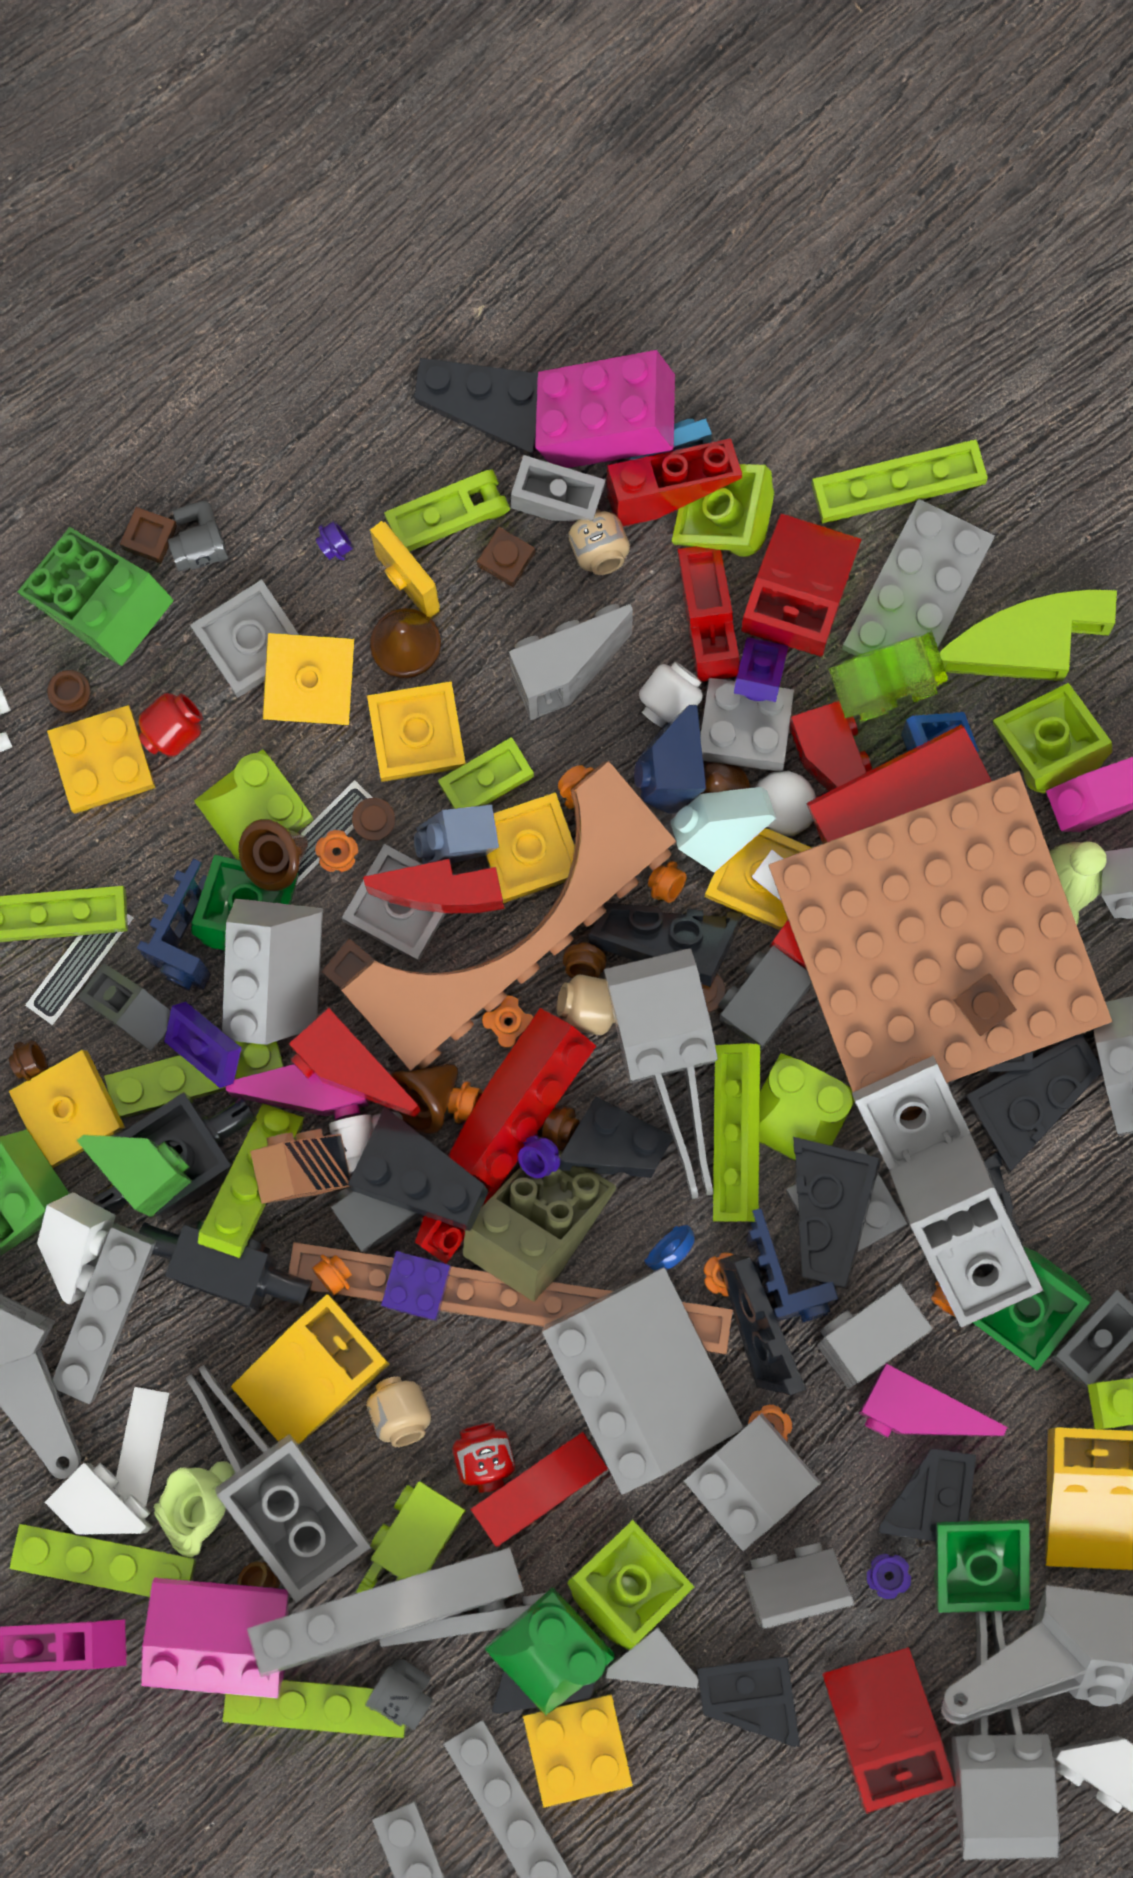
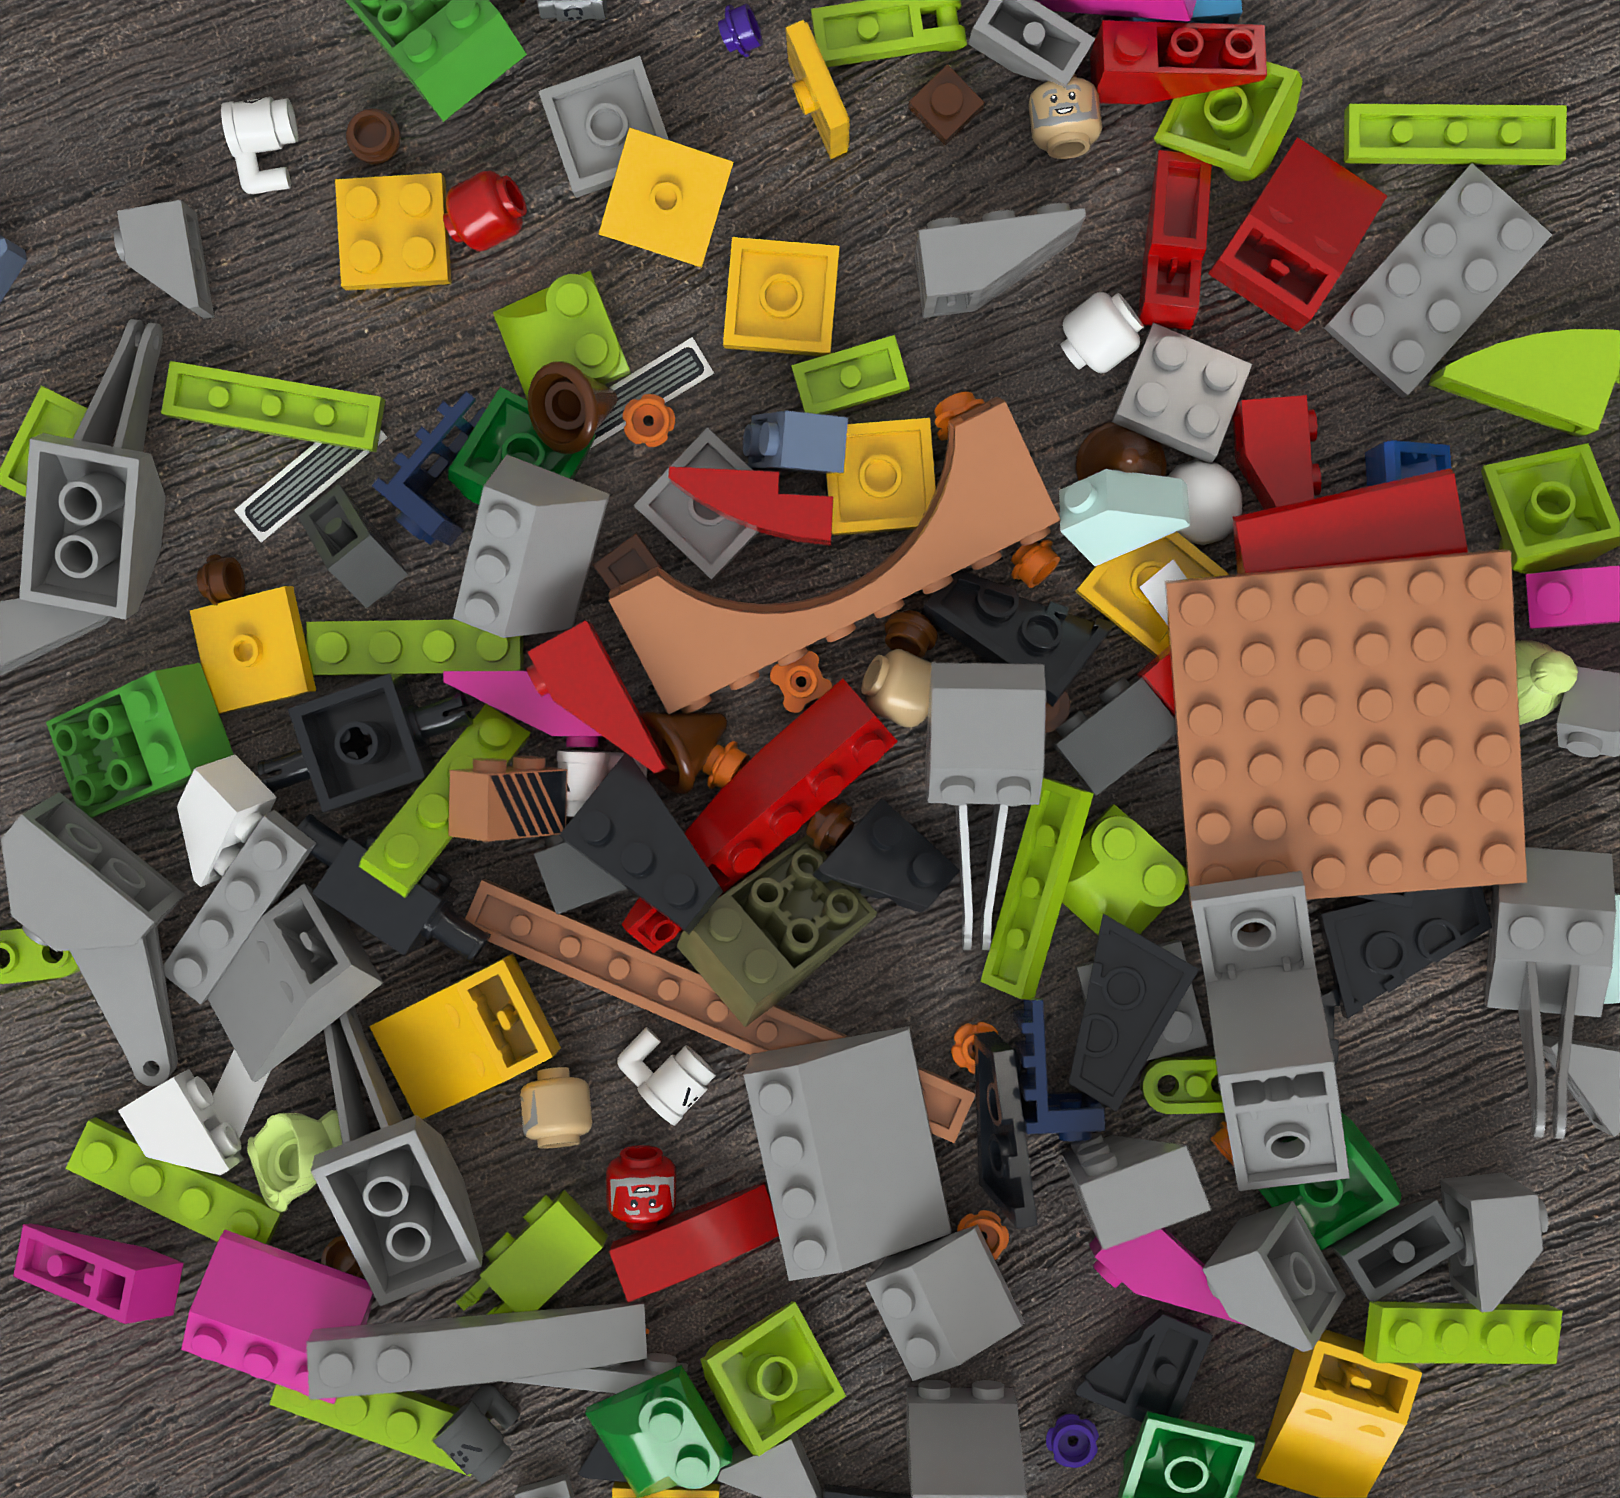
camera: 10 degrees right, 10 degrees up
bright green slope [77,1135,192,1217] -> none
dark purple plate [164,1002,242,1088] -> none
orange plate [312,1254,352,1296] -> none
reddish brown plate [352,798,395,841] -> none
reddish brown hat [370,608,441,678] -> none
dark purple piece [381,1251,451,1321] -> none
dark purple plate [518,1136,560,1178] -> none
dark blue slope [634,705,706,813] -> none
blue piece [644,1225,695,1271] -> none
dark purple plate [734,637,789,702] -> none
clear neon green brick [829,631,948,721] -> none
reddish brown plate [953,973,1017,1036] -> none
none -> light grey slope [207,884,383,1082]
none -> white piece [617,1027,716,1126]
none -> lime plate [1140,1056,1225,1114]
none -> light grey slope [1202,1201,1346,1352]

